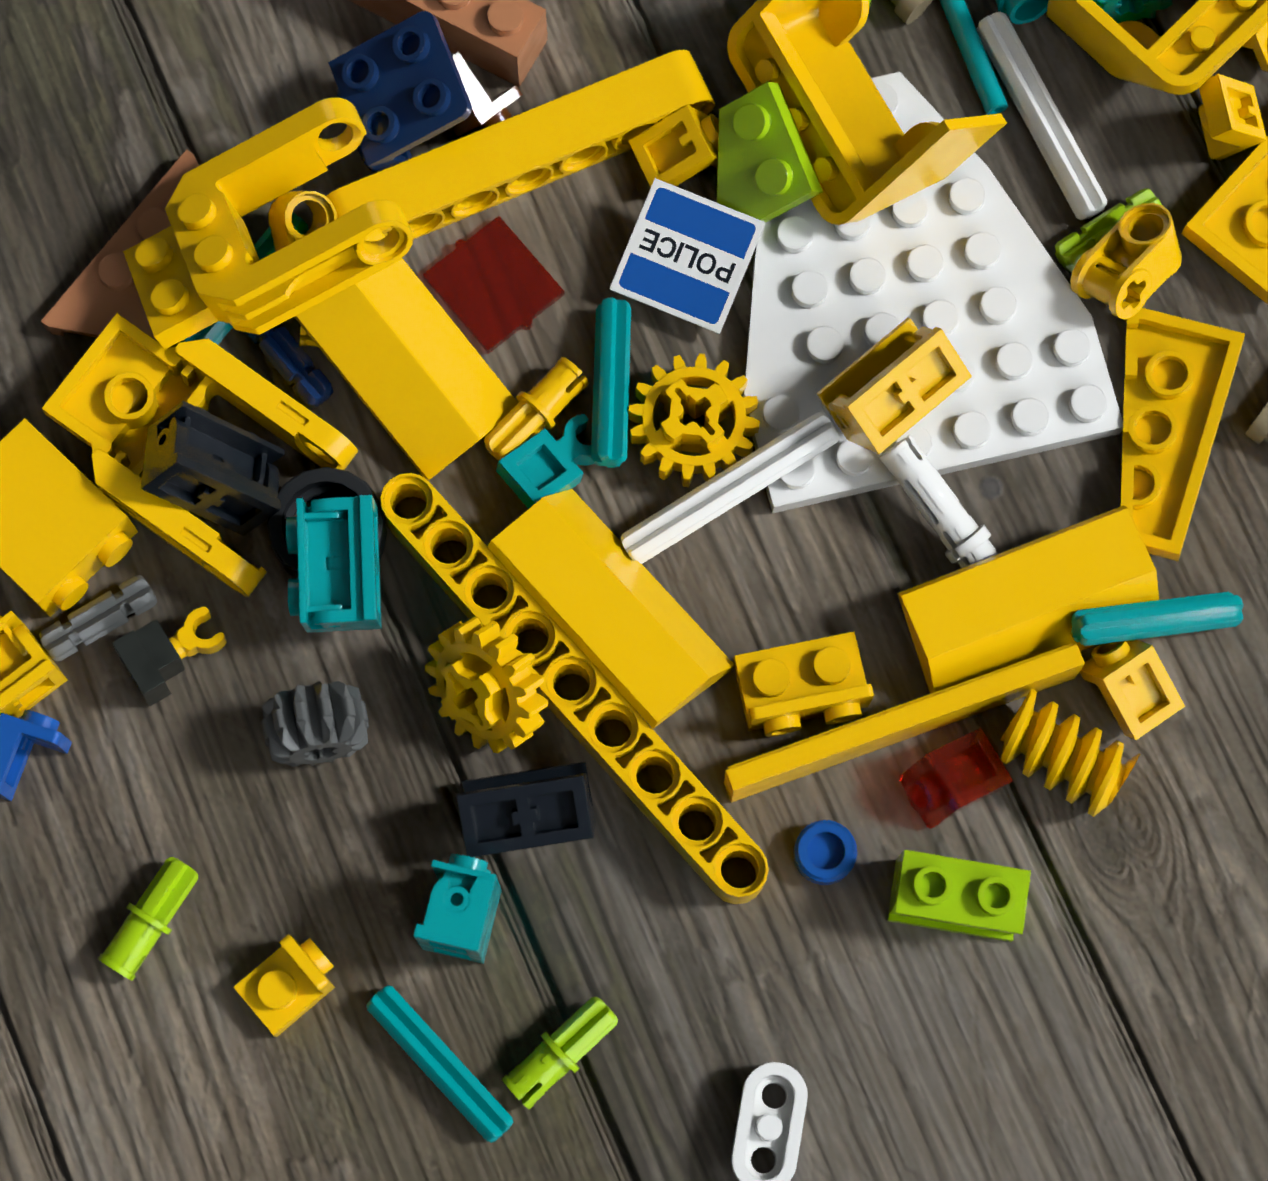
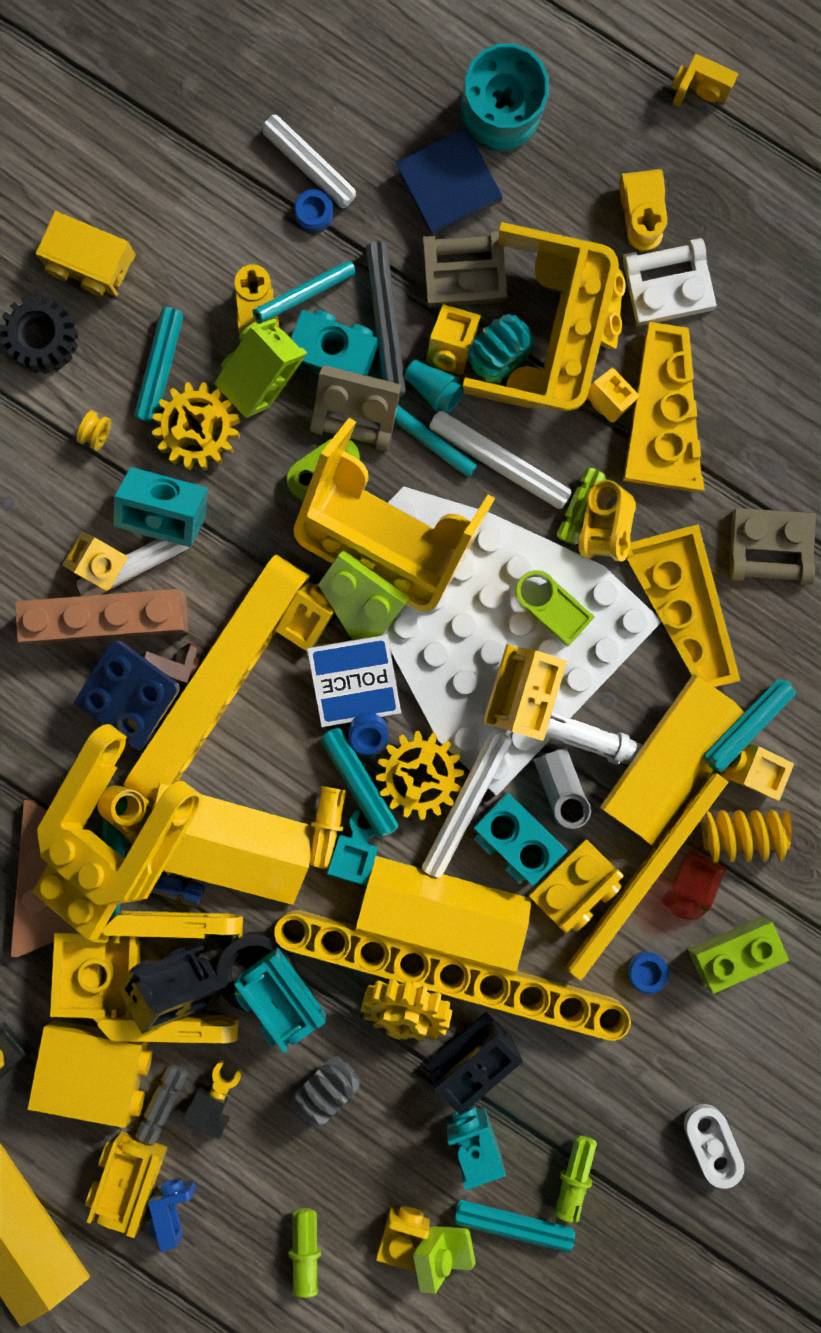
camera: 25 degrees left, 10 degrees up
clear red piece [423,216,565,354] -> none
none -> blue tile [348,713,389,755]
none -> lime bracket [413,1226,475,1294]
none -> teal brick [473,792,567,886]
none -> lime piece [515,570,595,647]
none -> light grey piece [533,747,591,829]

